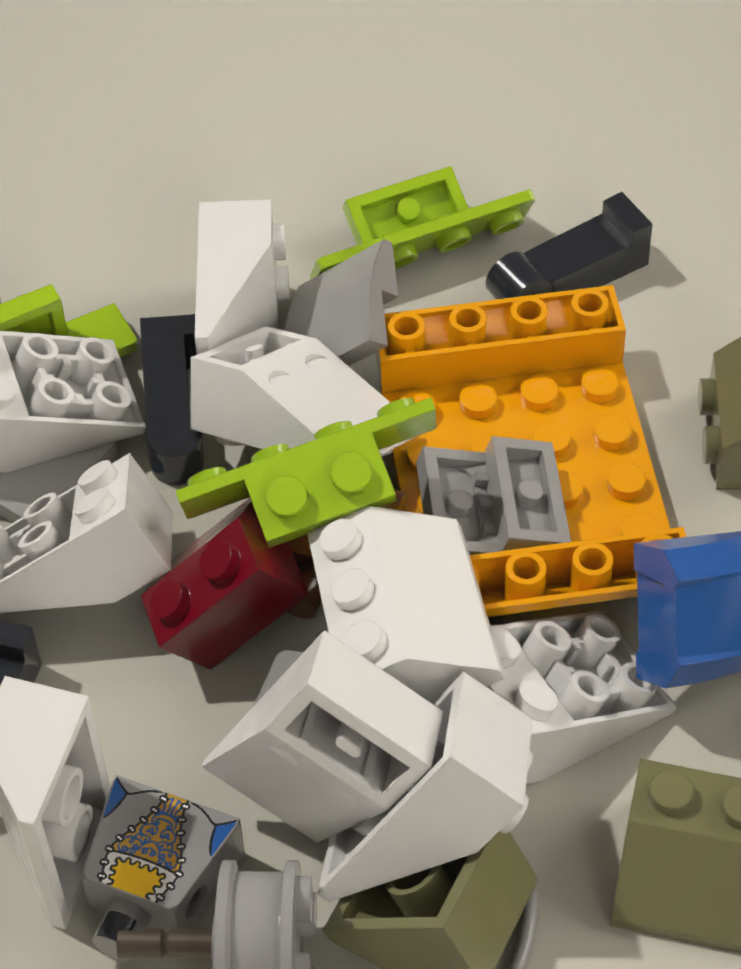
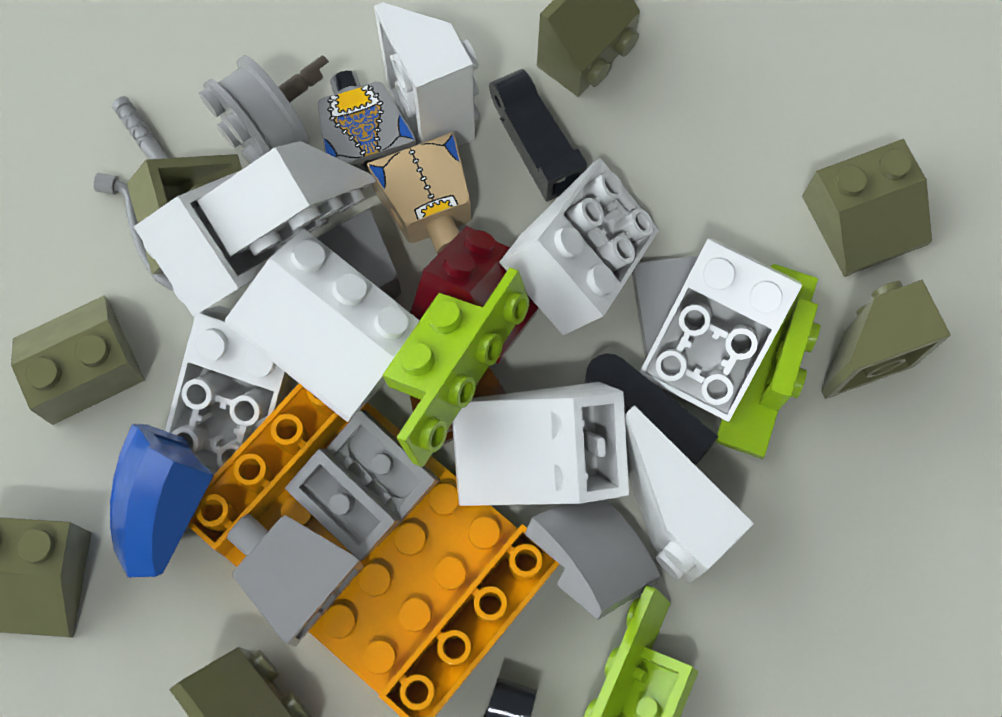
camera: 135 degrees right, 20 degrees up
none -> light grey torso [227,514,364,647]
none -> tan torso [367,132,471,255]

